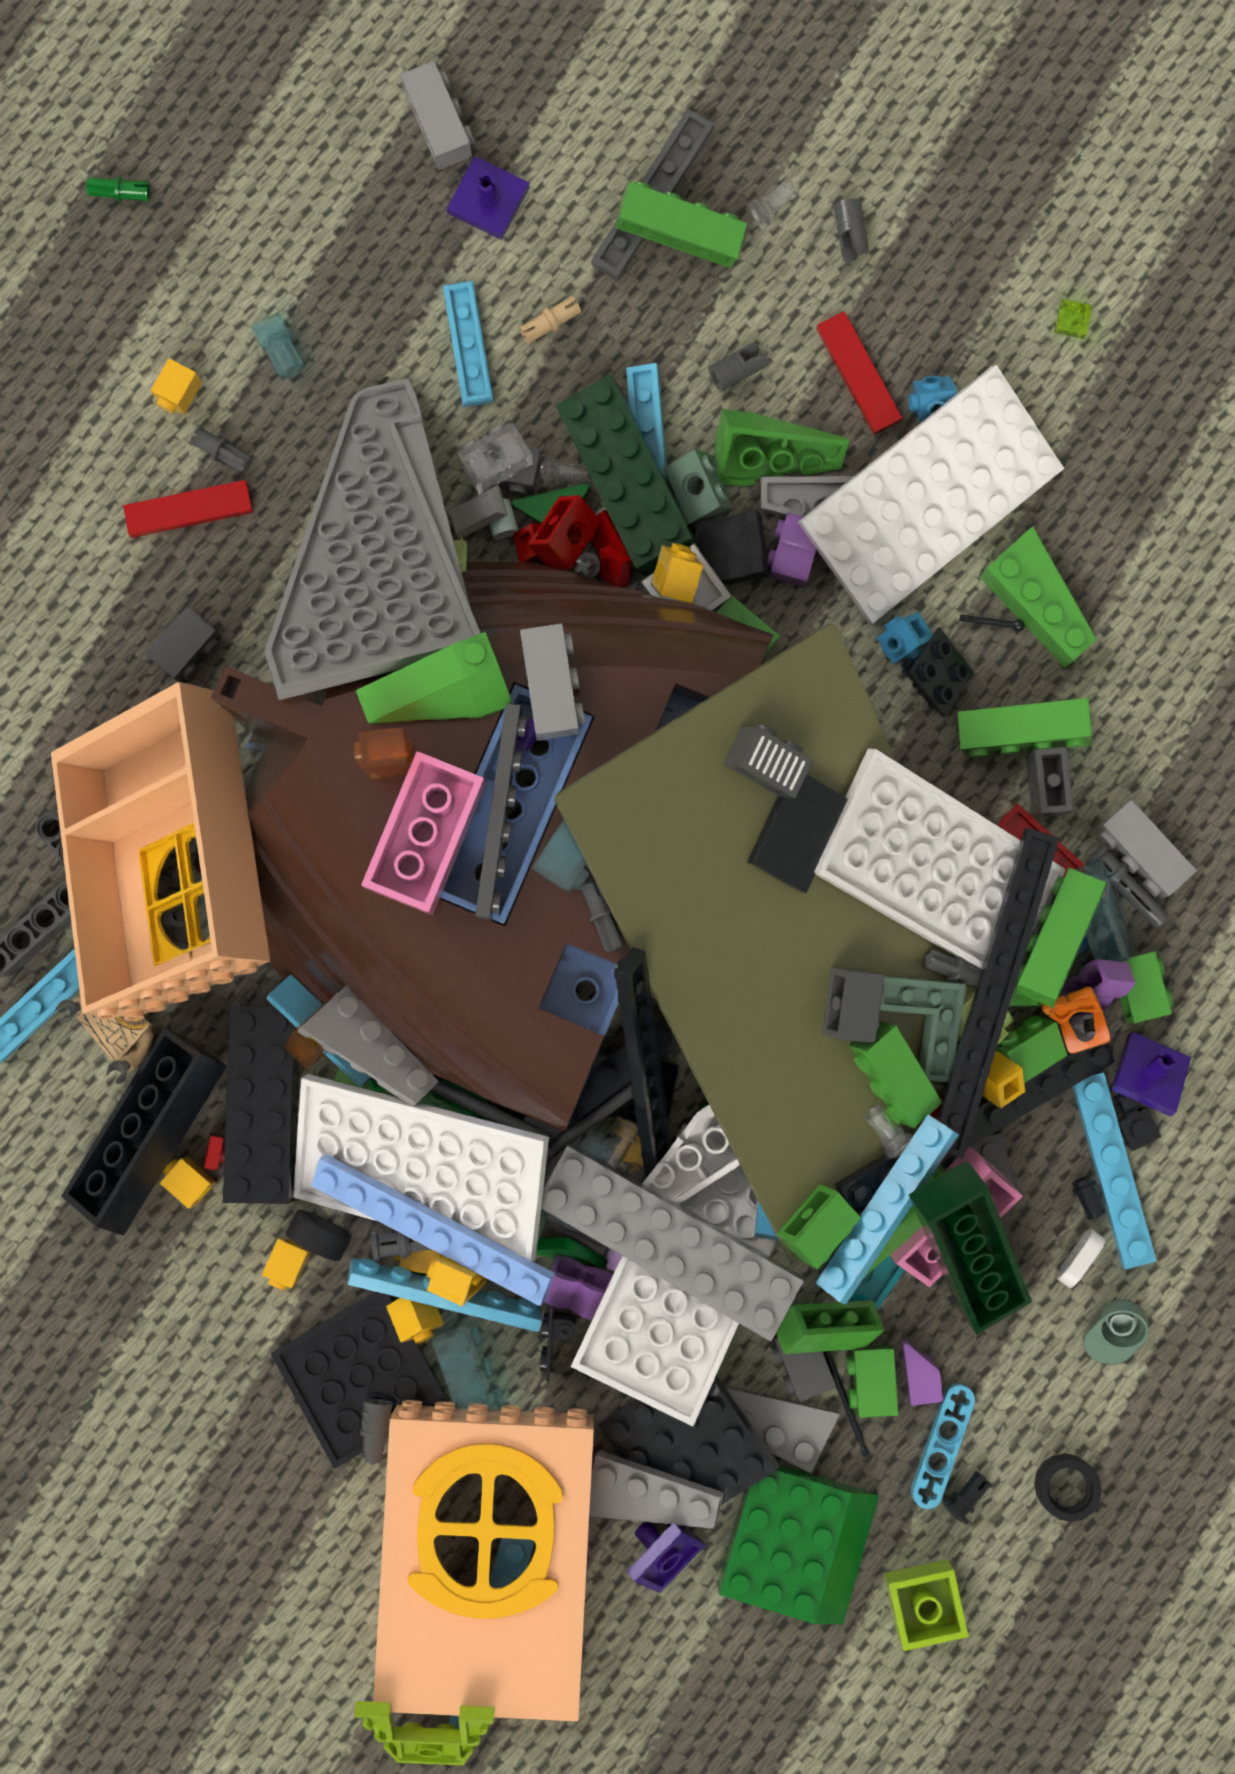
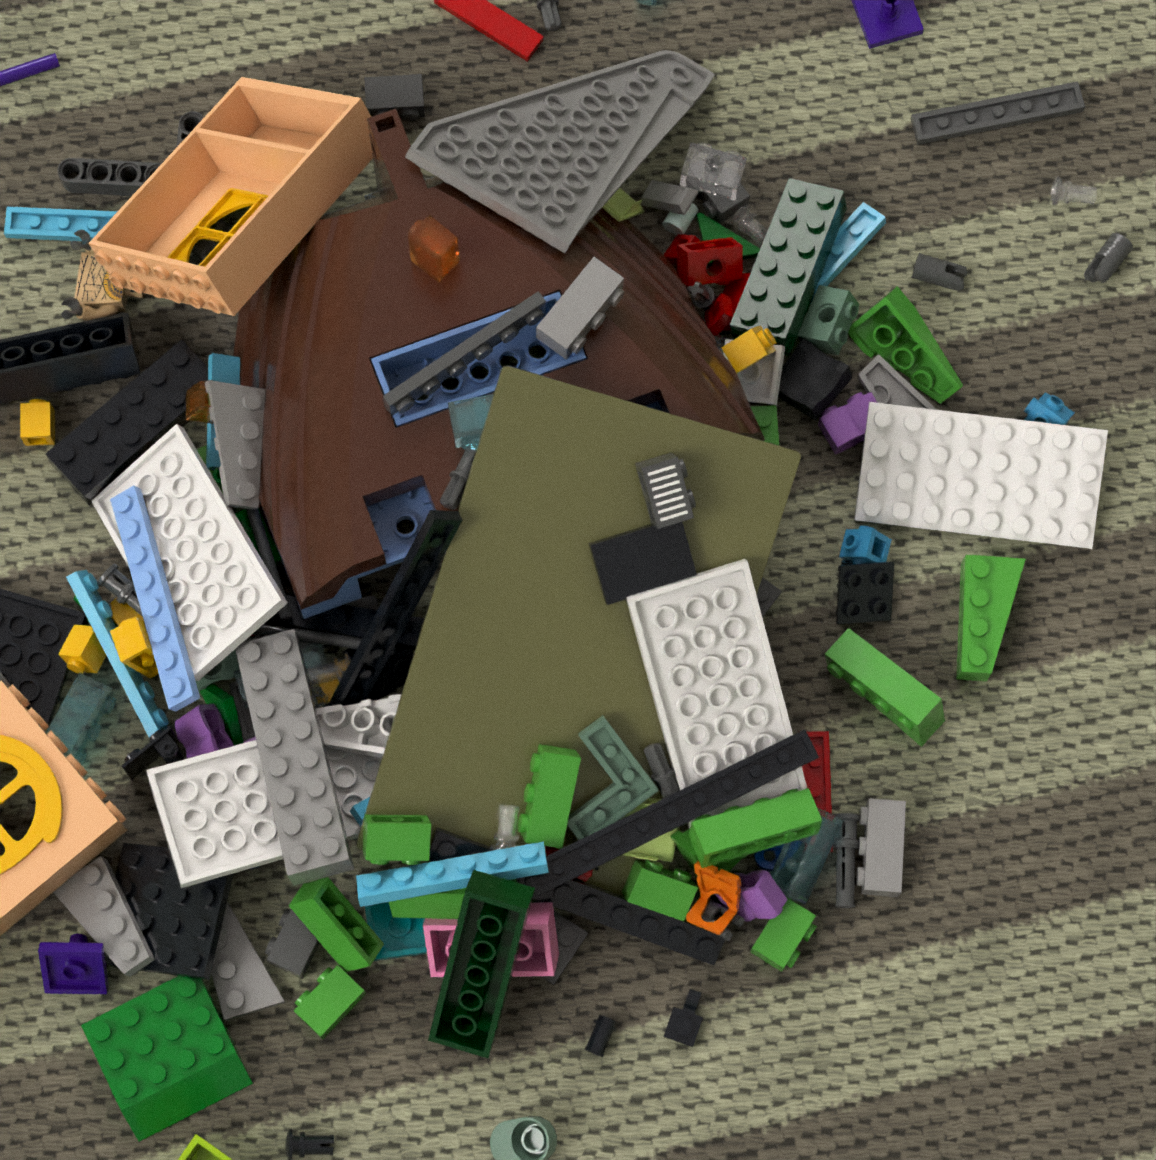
camera: 45 degrees right, 10 degrees down
red plate [203,1133,225,1170] -> none
yellow brick [262,1236,311,1290] -> none
black tyre [286,1210,351,1261] -> none
bright green wedge [356,632,513,724] -> none
bright pink brick [361,751,487,916] -> none
medium azure tile [443,281,494,407] -> none
dark purple tile [517,717,537,757] -> none
tan pin [518,295,581,345] -> none
bright green brick [614,182,747,268] -> none
red tile [816,311,903,435] -> none
dark grey brick [822,967,884,1042] -> none
black piece [823,1351,869,1457] -> none
medium lavender slope [901,1339,943,1406] -> none
medium azure beam [911,1383,975,1509] -> none
black hinge [959,614,1025,632] -> none
yellow brick [982,1051,1025,1109] -> none
dark grey brick [1026,747,1074,818] -> none
white beam [1056,1229,1106,1288] -> none
medium azure plate [1072,1072,1157,1270] -> none
dark purple tile [1111,1031,1191,1116] -> none

